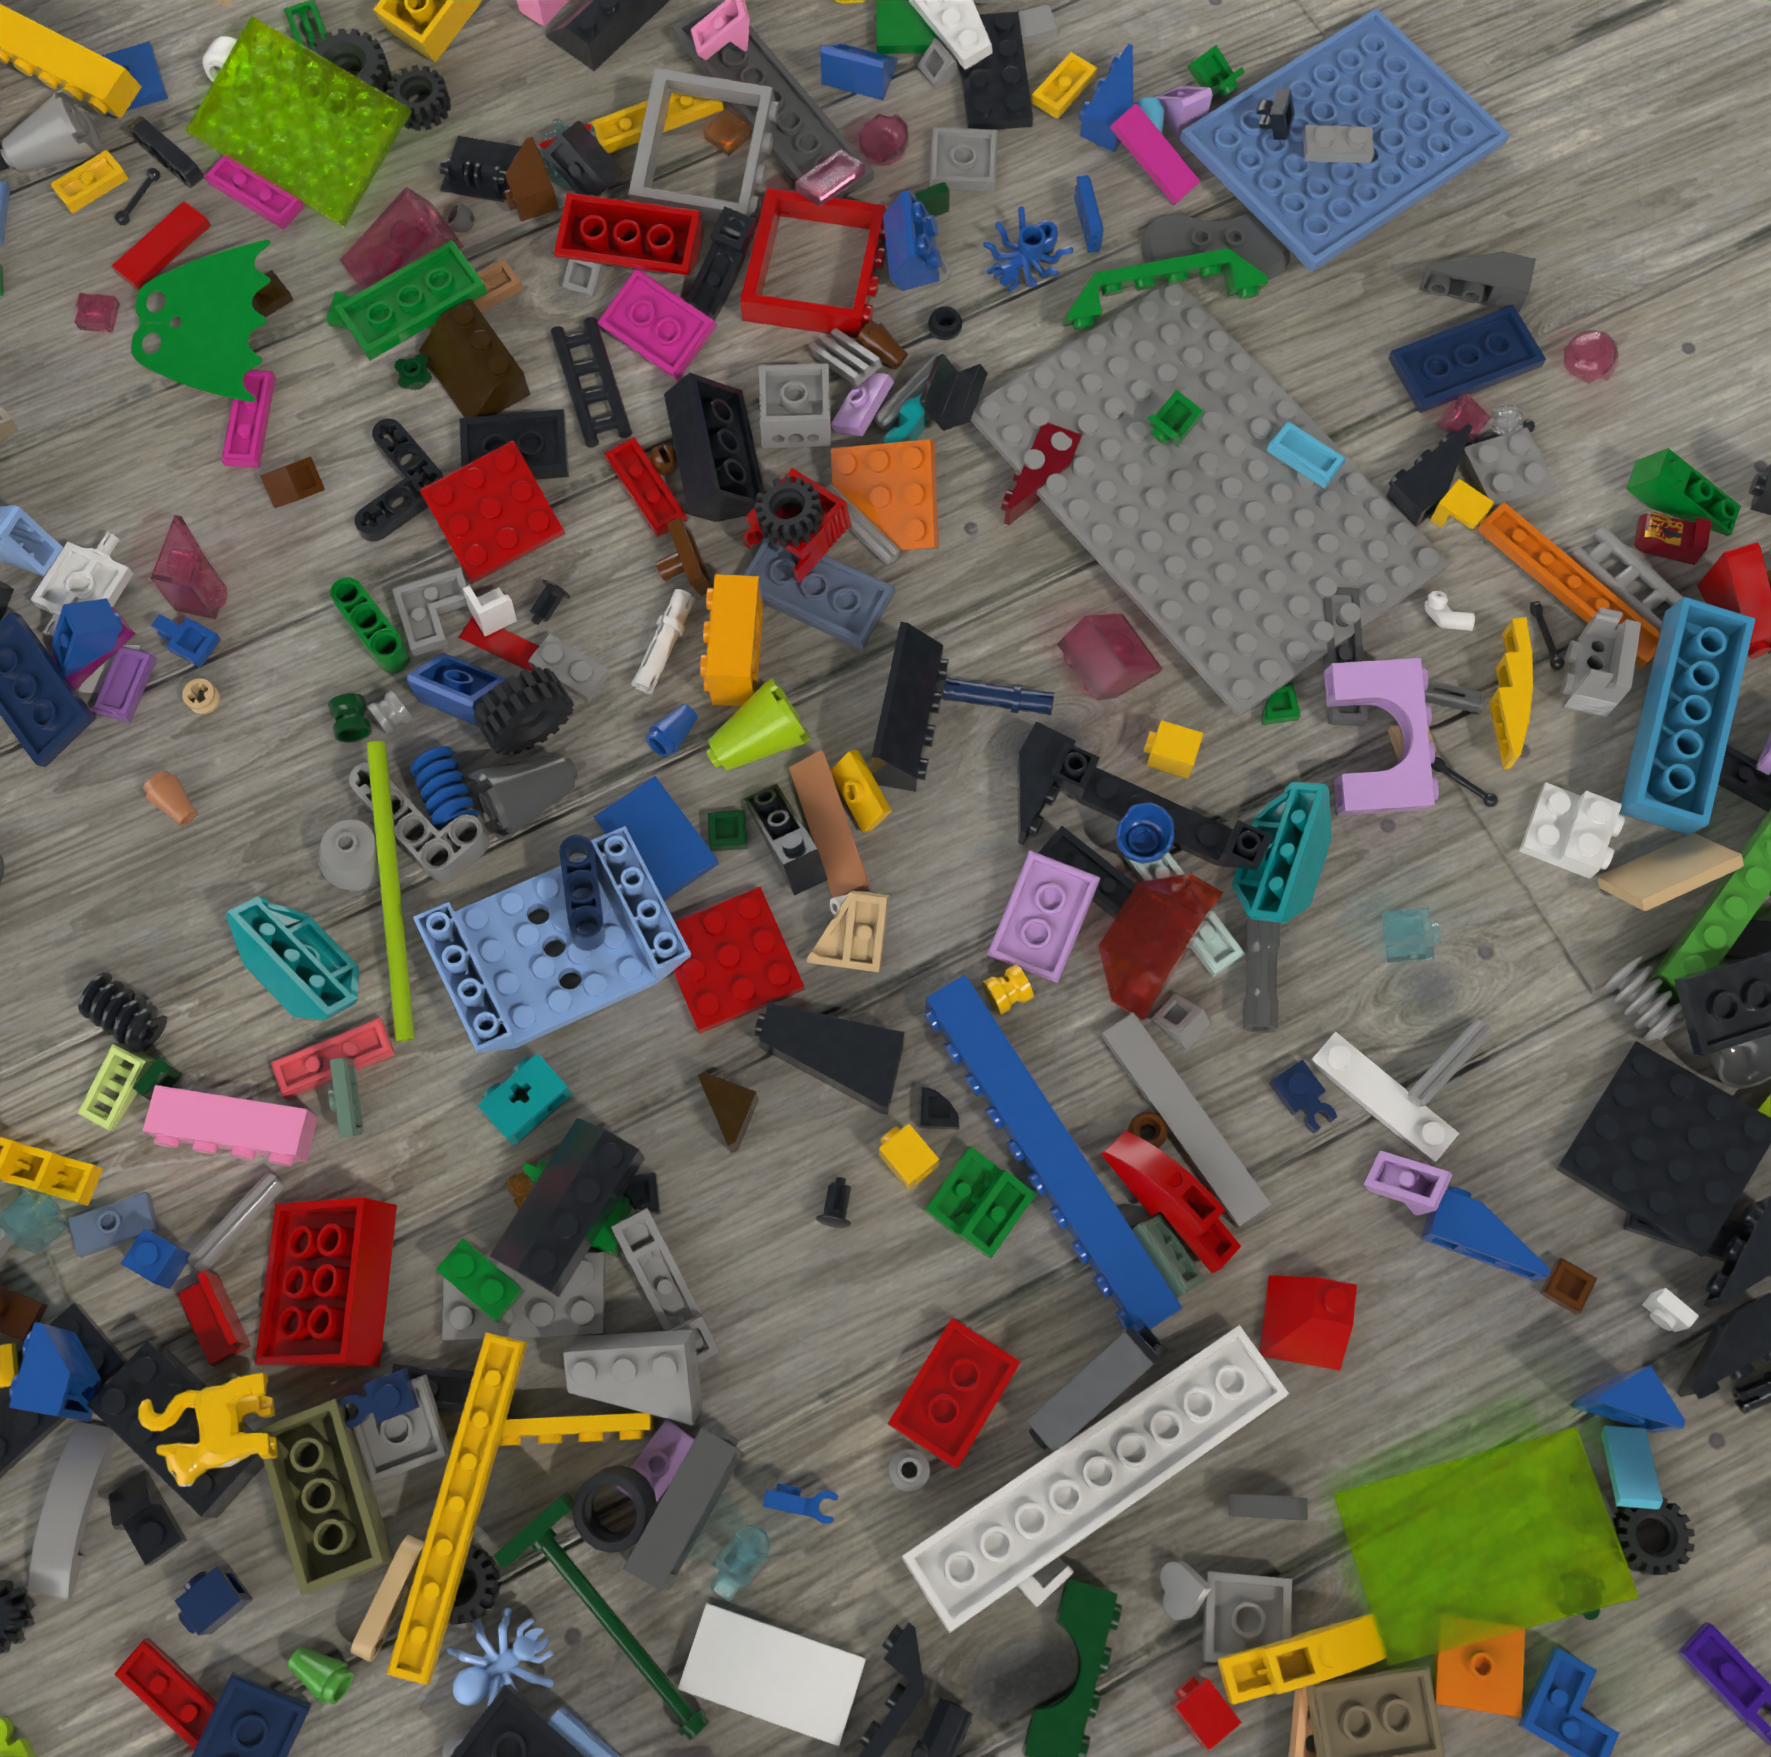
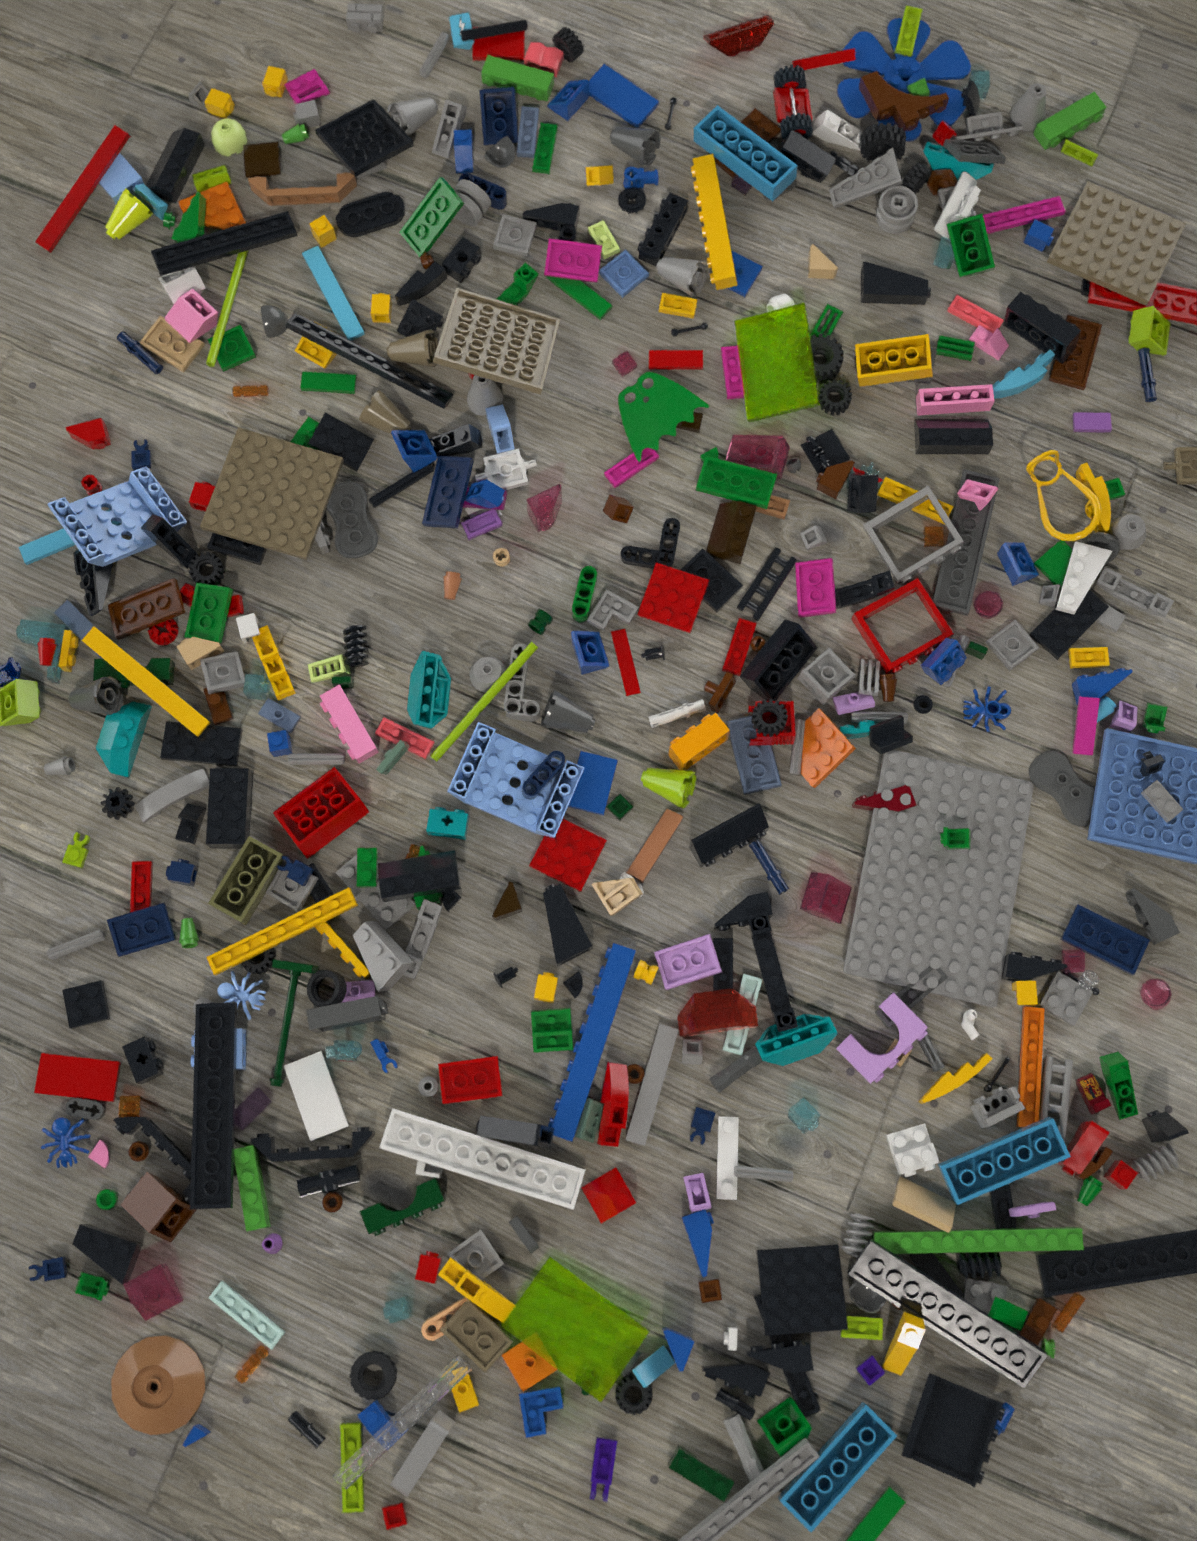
camera: 50 degrees right, 5 degrees up
blue slope [9,1322,102,1422] -> none
black beam [127,116,204,188] -> none
yellow animal [138,1373,278,1487] -> none
blue plate [151,614,221,668] -> none
red panel [178,1270,251,1367] -> none
tan beam [351,1535,424,1662] -> none
light grey wheel [367,690,413,736] -> none
dark green plate [394,354,432,390] -> none
blue piece [410,746,479,830] -> none
white panel [463,585,517,636] -> none
black tyre [474,667,574,755] -> none
light grey plate [528,633,610,703] -> none
red slope [553,193,704,275] -> none
blue cone [646,704,698,757] -> none
black slope [744,784,828,896] -> none
clear pink tile [795,149,865,207] -> none
yellow plate [830,750,892,833] -> none
green slope [1062,248,1269,330] -> none
blue tile [1074,175,1104,253] -> none
blue hair [1116,802,1175,864] -> none
yellow brick [1143,720,1204,779] -> none
light grey tile [1160,1561,1212,1620] -> none
green tile [1262,682,1301,725] -> none
medium azure tile [1266,421,1347,489] -> none
black hinge [1431,757,1498,807] -> none

